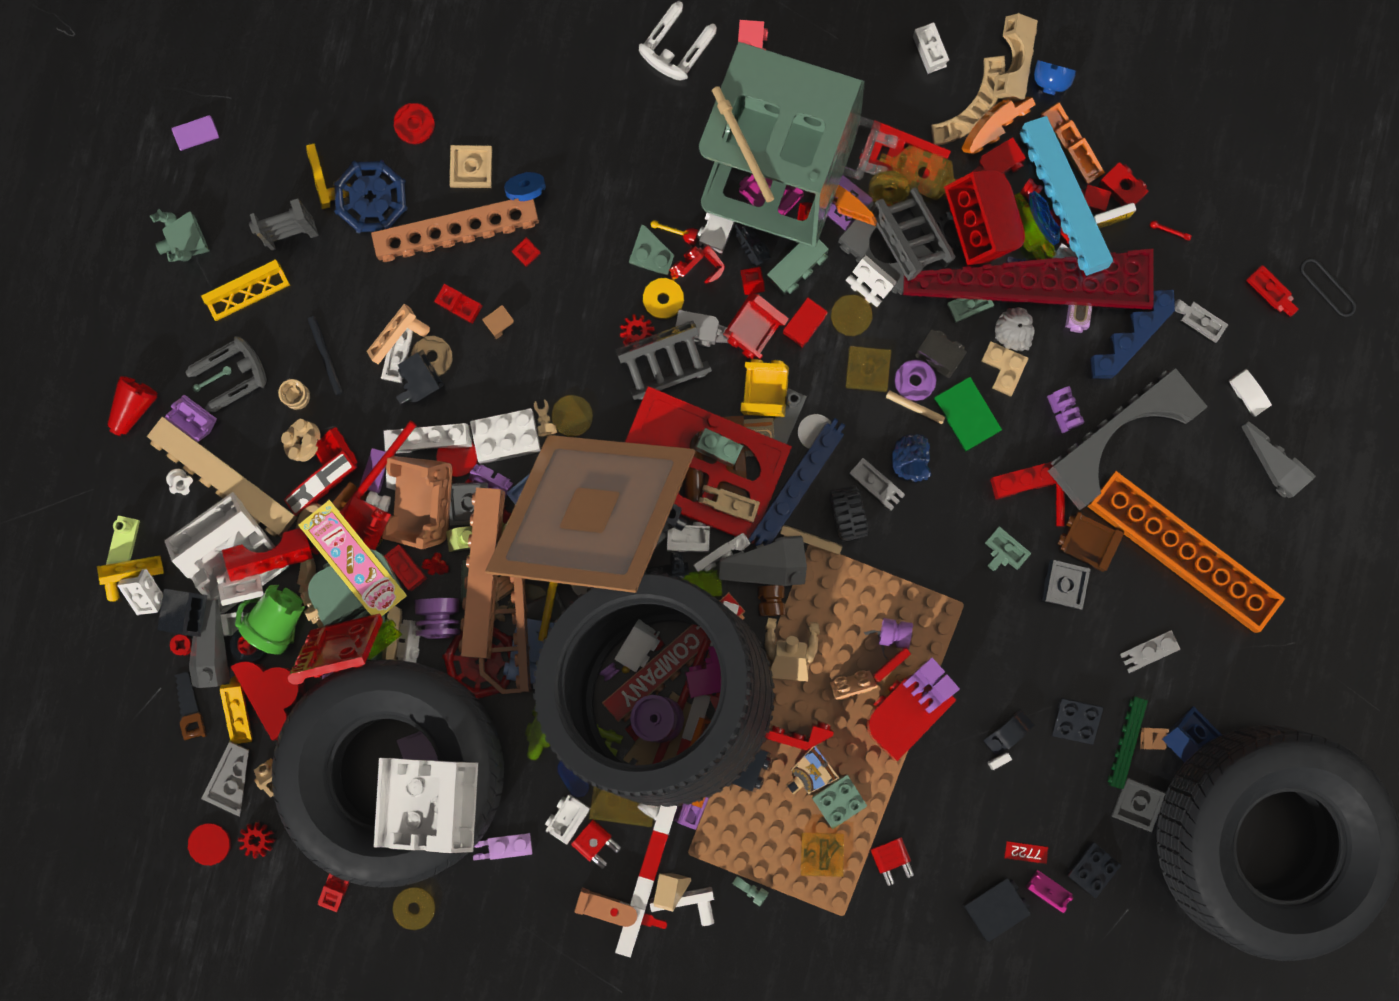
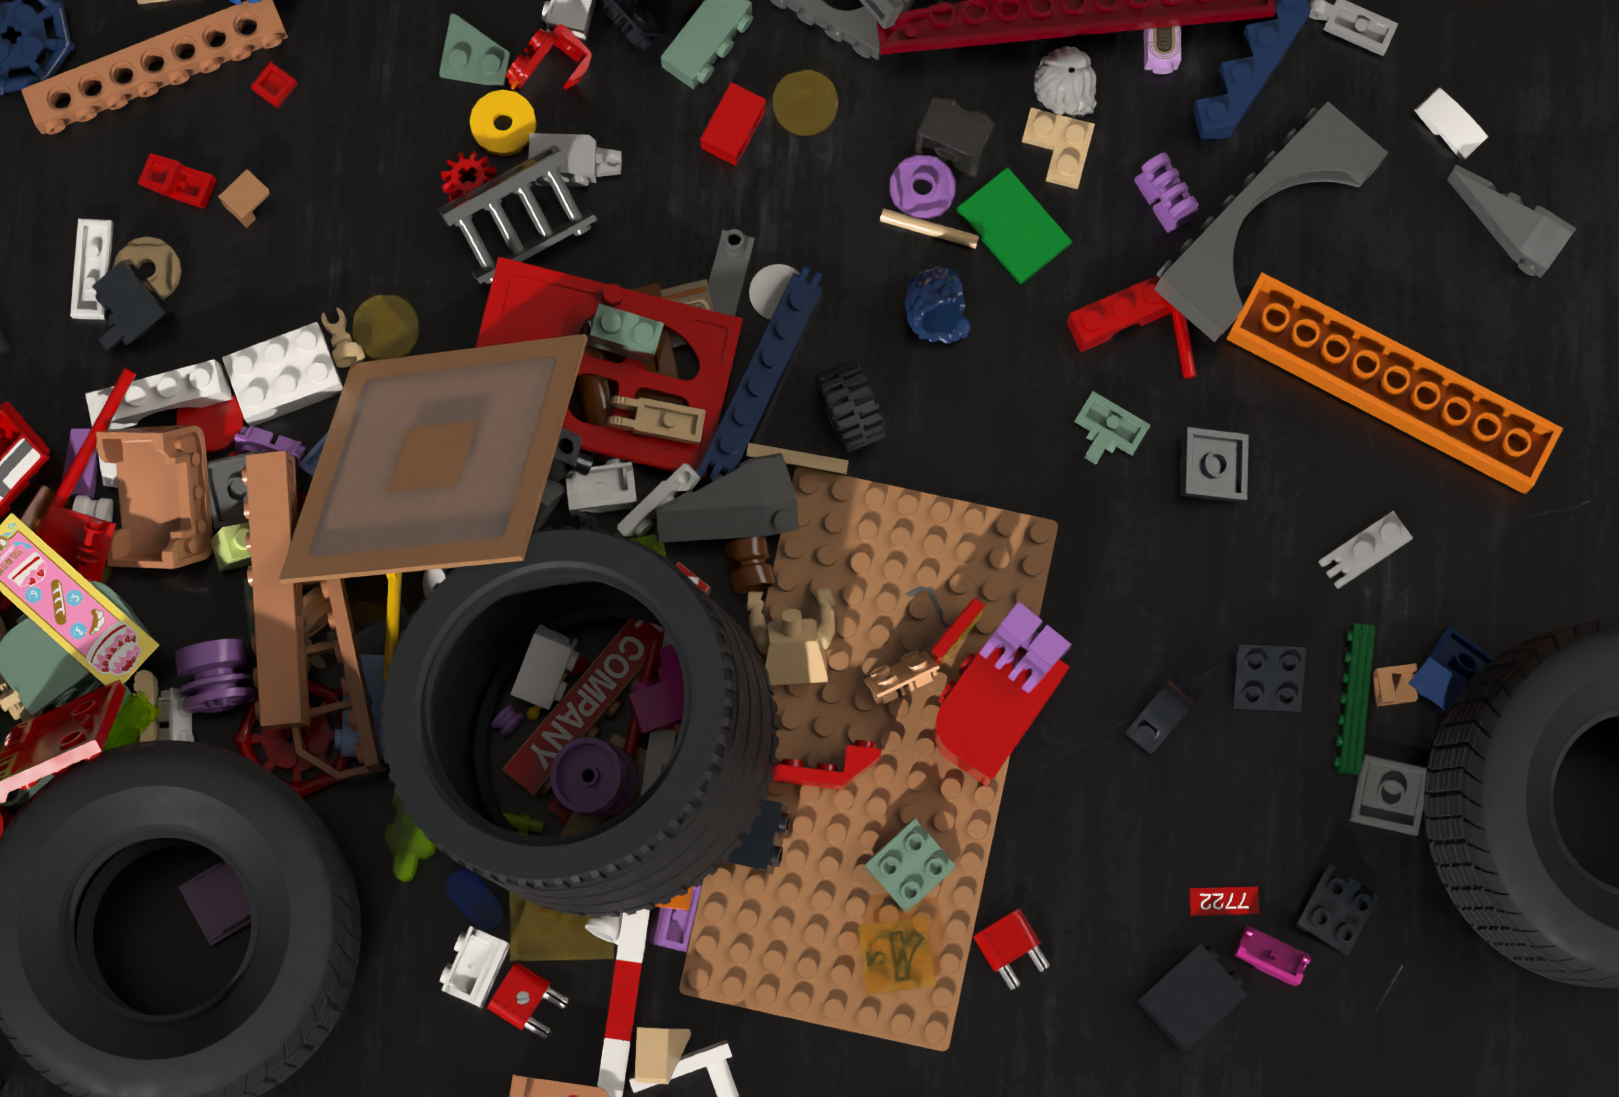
camera: 15 degrees left, 5 degrees down
light nougat piece [367,304,430,364] -> none
white panel [374,758,478,853] -> none
red panel [384,544,428,591] -> none
red plant [422,553,449,575] -> none
lavender hinge [473,833,533,860] -> none
hinge [651,220,700,246] -> none
panel [723,294,788,360] -> none
sand green piece [732,876,769,907] -> none
red slope [740,267,765,295] -> none
yellow panel [740,359,789,417] -> none
torso [786,746,839,794] -> none
white plate [846,256,897,307] -> none
clear yellow tile [846,346,891,392] -> none
light grey hinge [849,458,905,511] -> none
medium lavender wheel [879,618,913,649] -> none
sand green plate [947,298,994,323] -> none
white tile [988,752,1012,770] -> none
reddish brown panel [1057,511,1124,572] -> none

